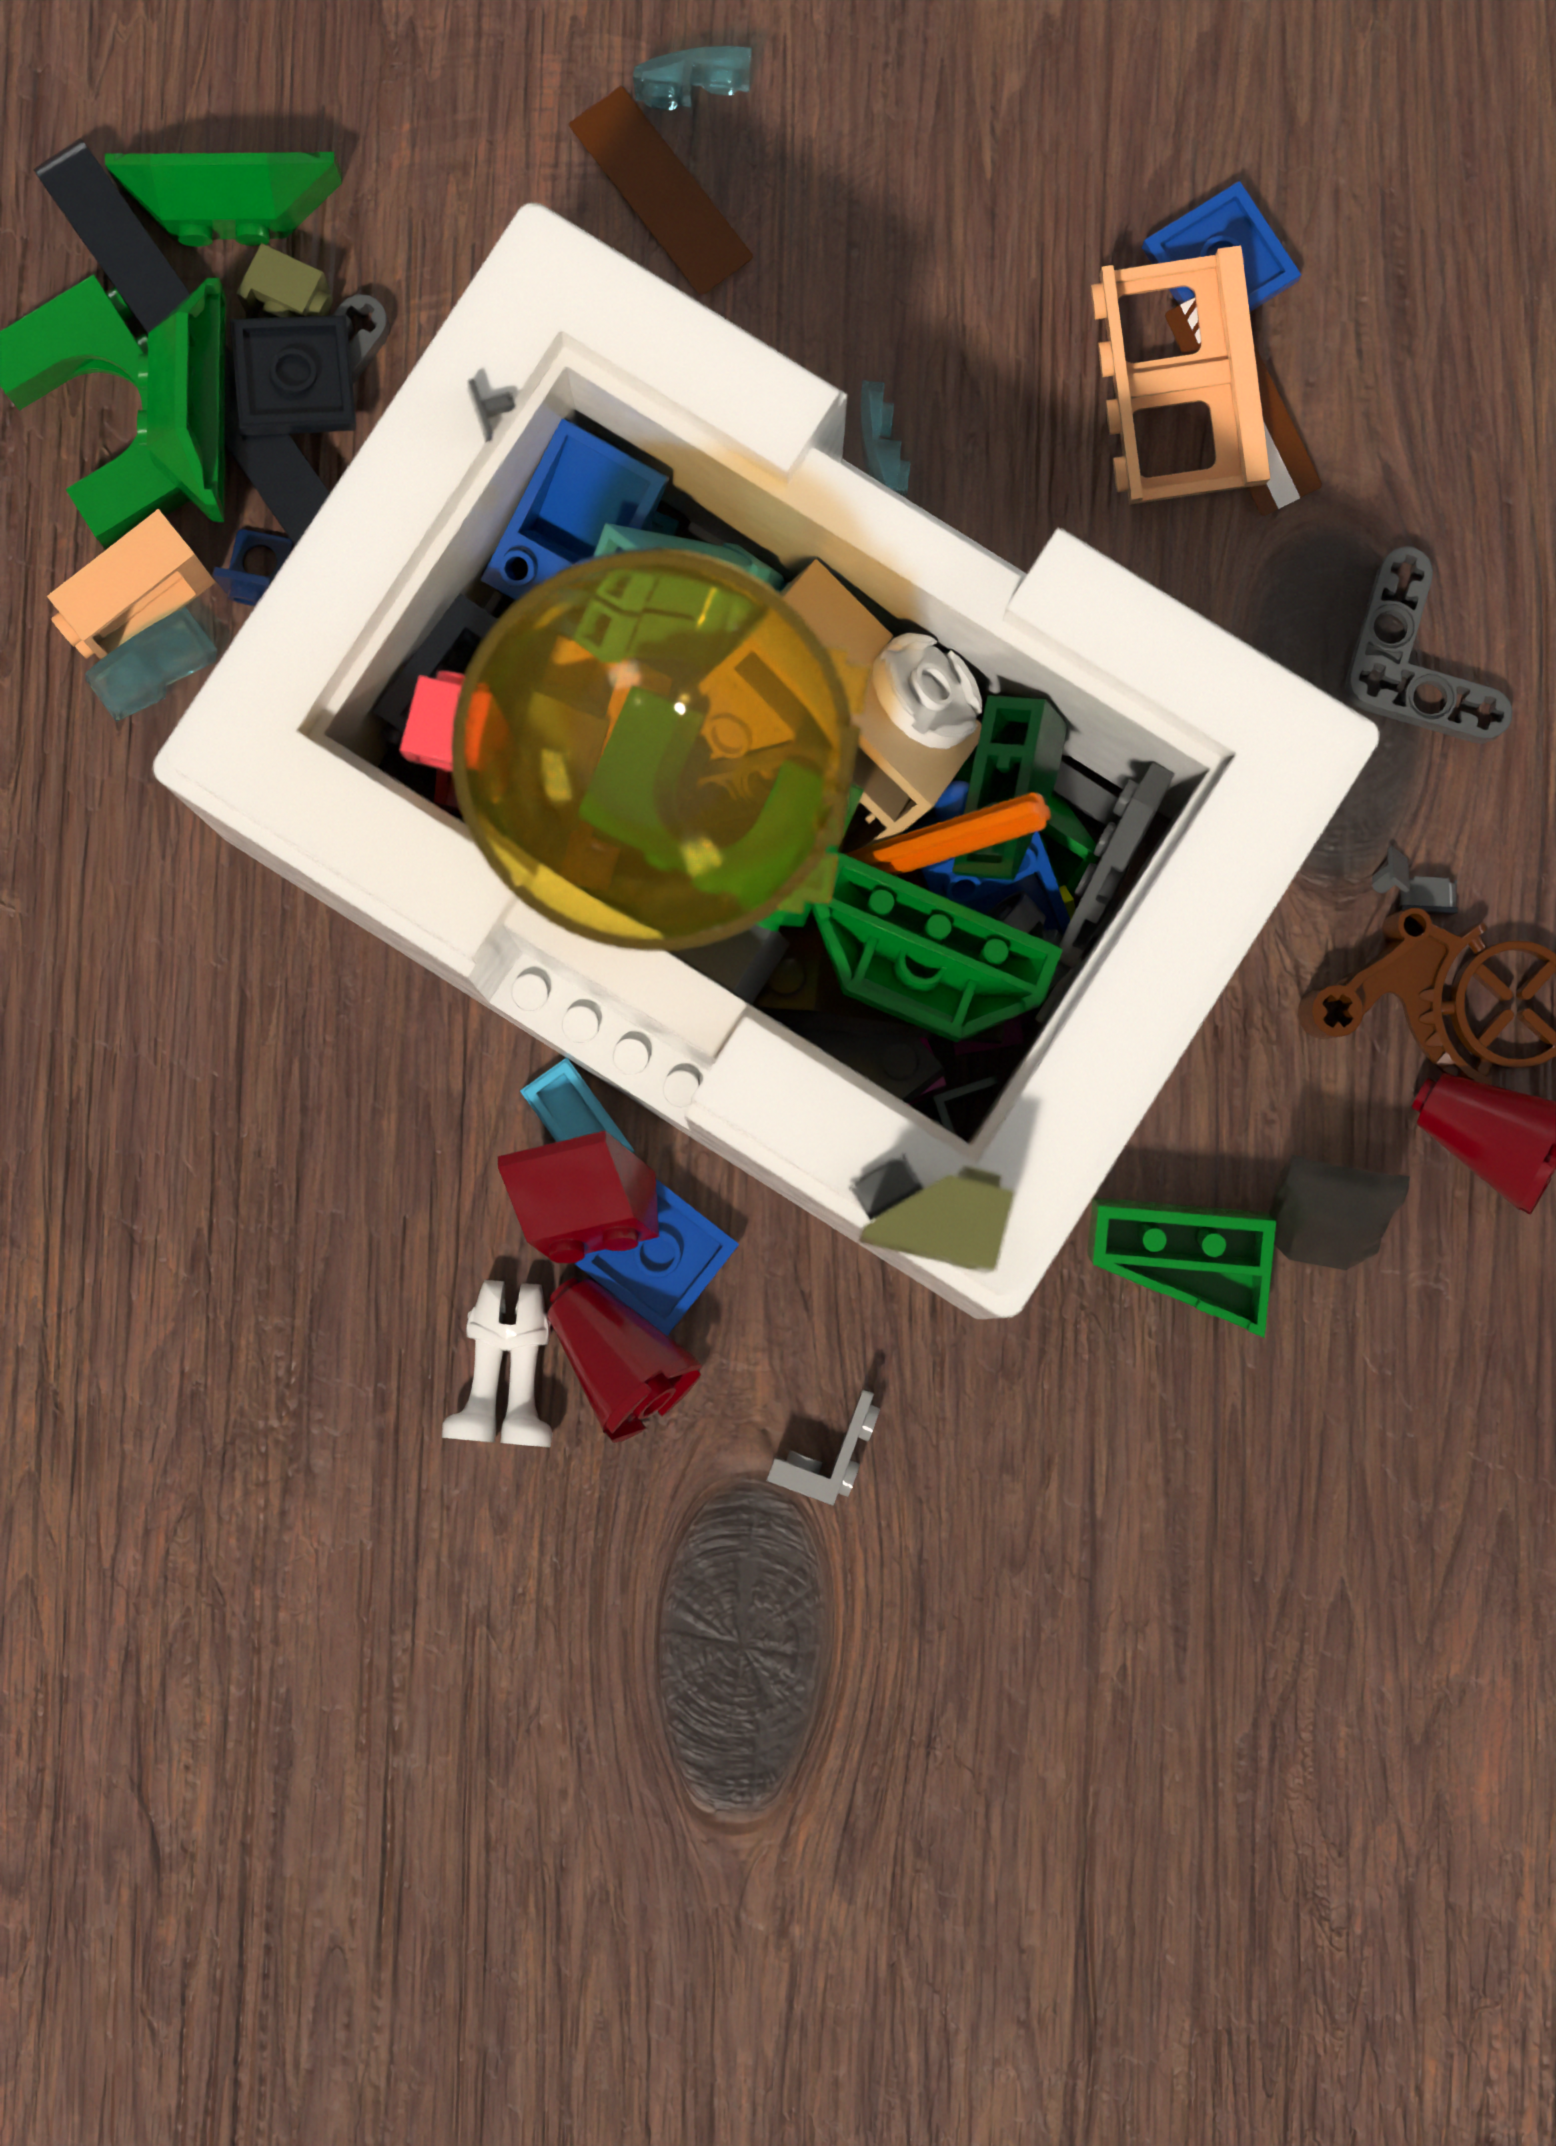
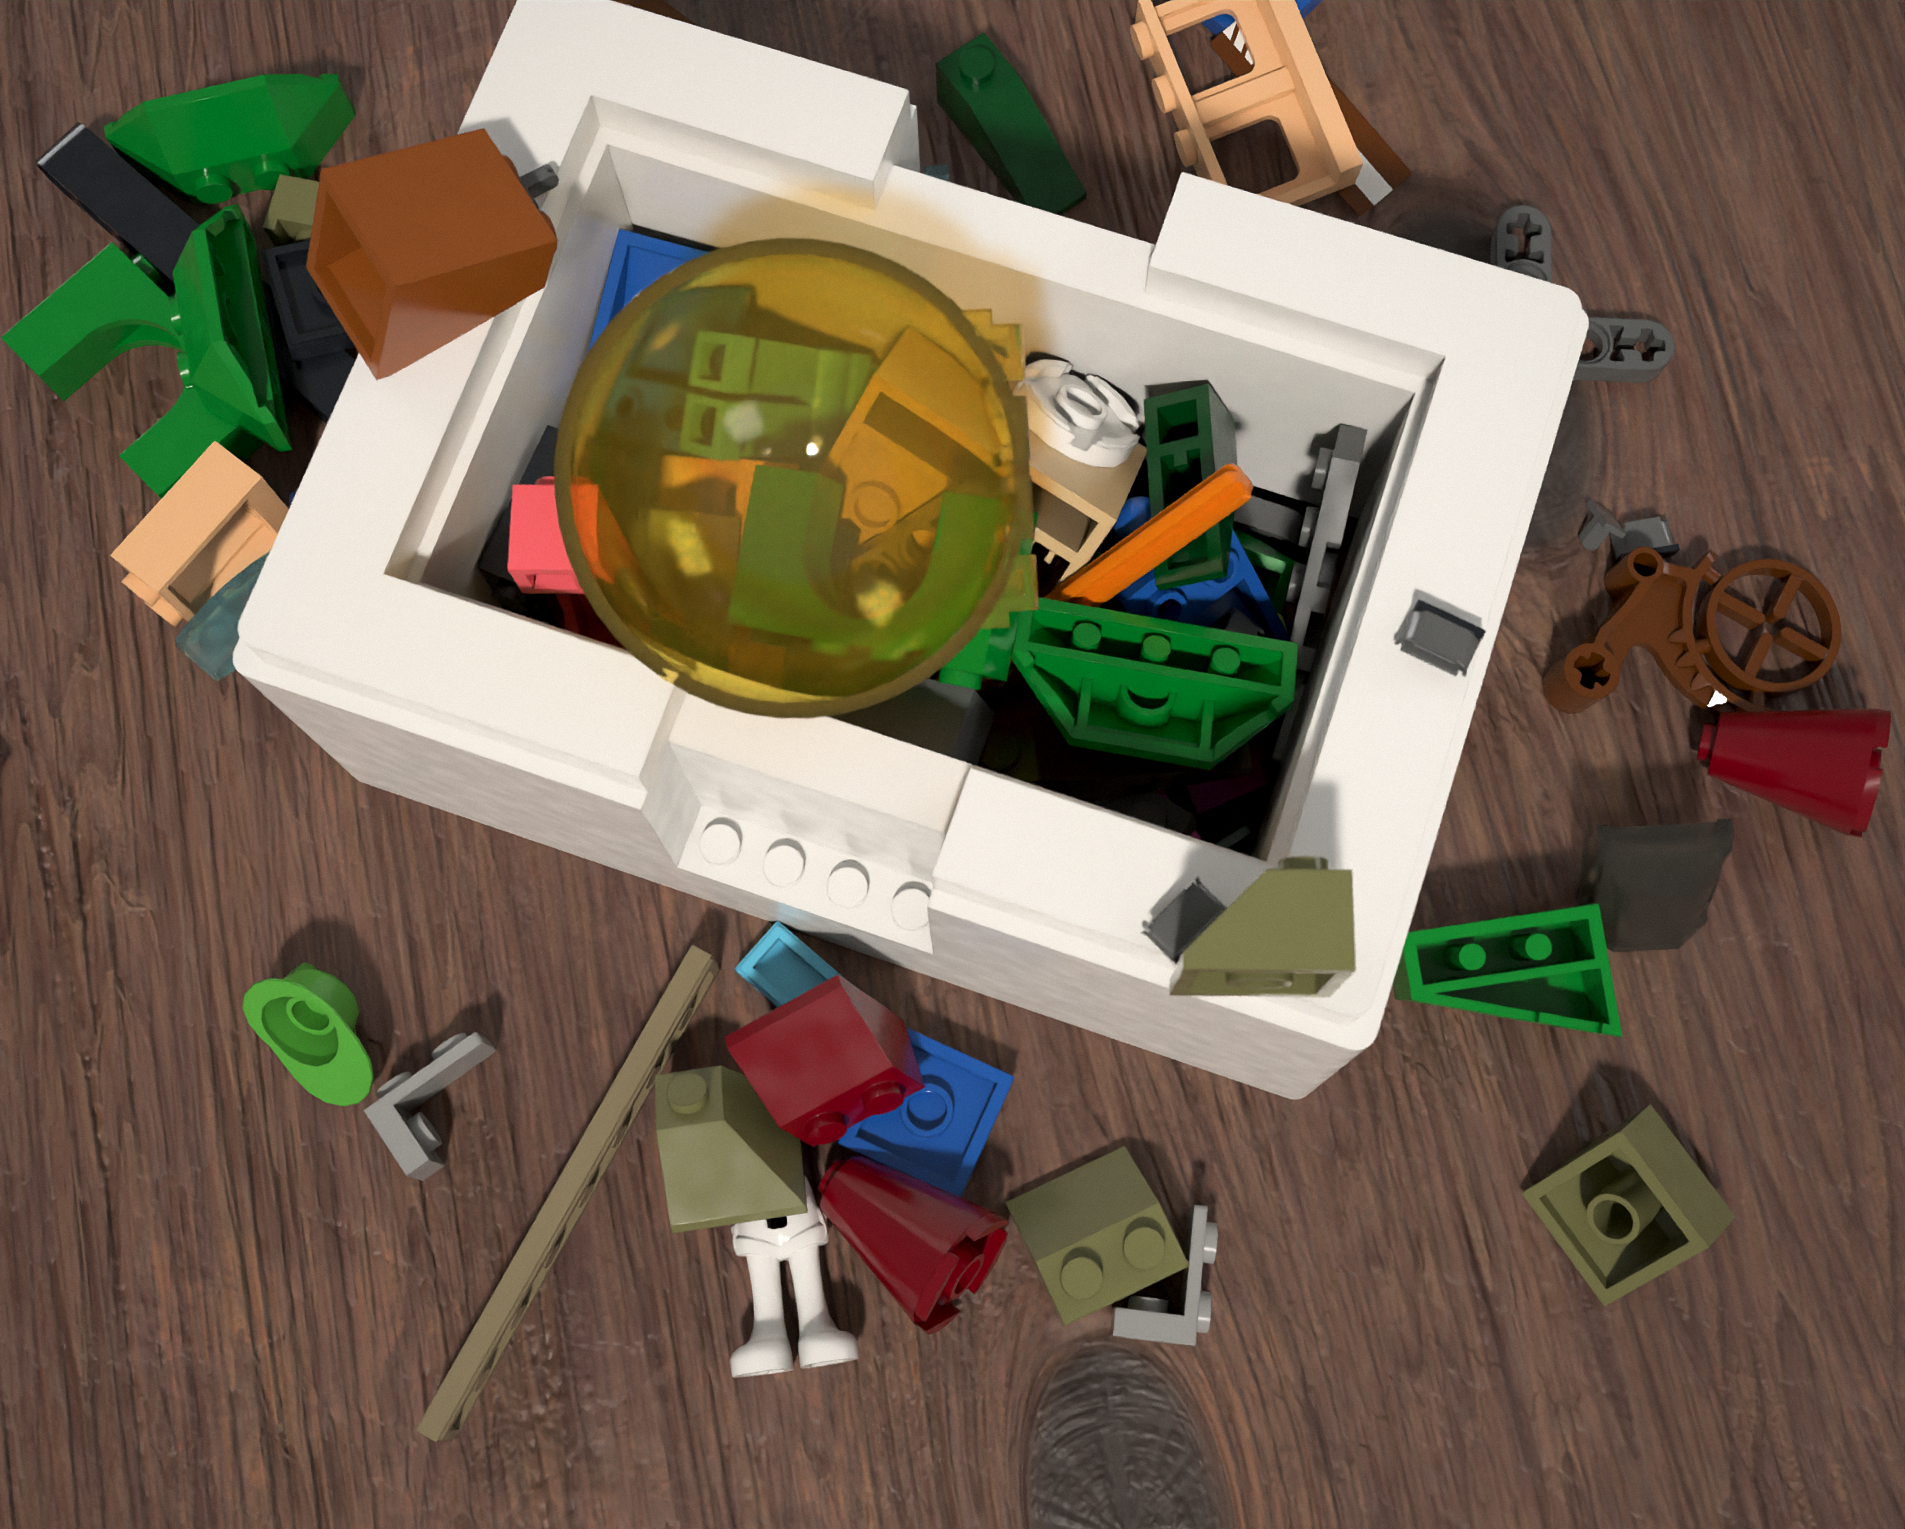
camera: 10 degrees left, 10 degrees down
none -> bright green piece [243,962,374,1106]
none -> dark orange slope [306,128,558,380]
none -> light grey bracket [364,1032,496,1181]
none -> dark tan tile [416,945,720,1442]
none -> olive slope [654,1065,808,1233]
none -> dark green slope [935,33,1087,216]
none -> olive slope [1005,1146,1189,1327]
none -> dark grey piece [1394,599,1486,677]
none -> olive slope [1521,1104,1736,1307]

